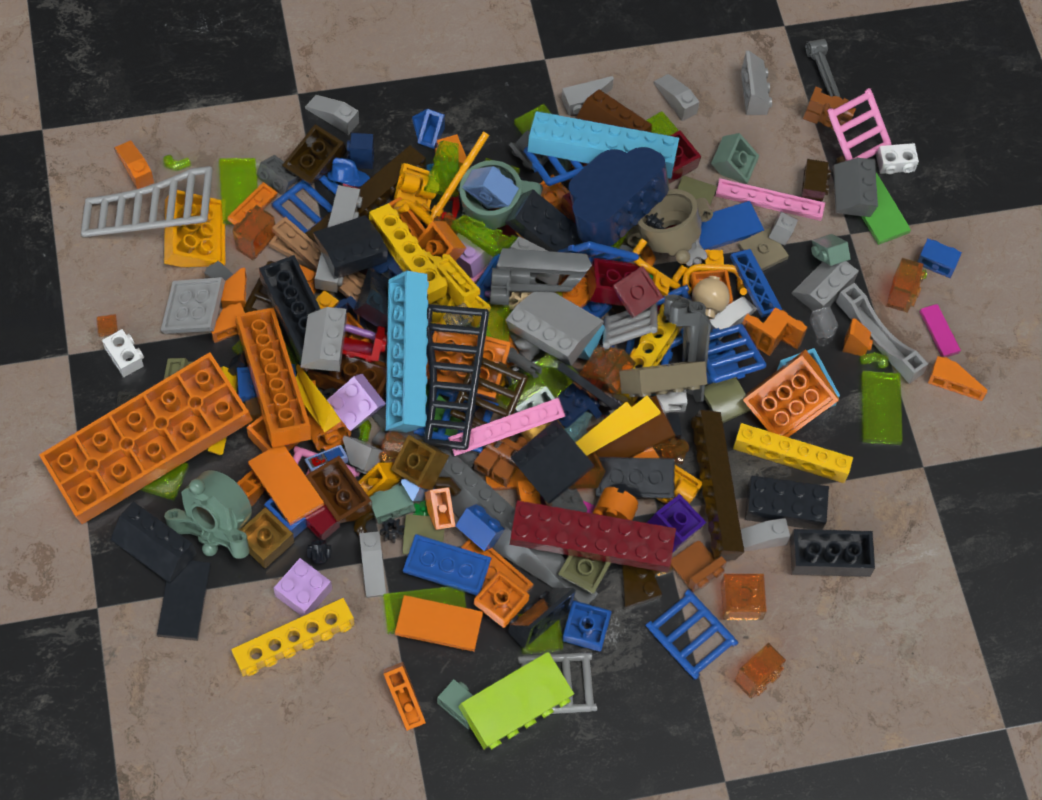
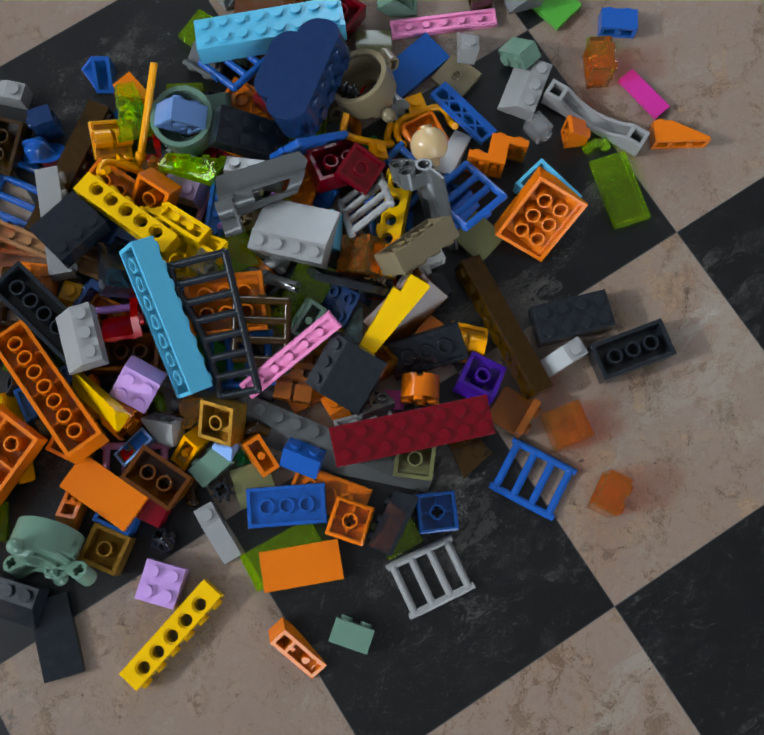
camera: 15 degrees left, 15 degrees up
lime brick [458,652,574,750] -> none
clear orange rock [655,437,689,465] -> none
yellow brick [733,423,853,483] -> none

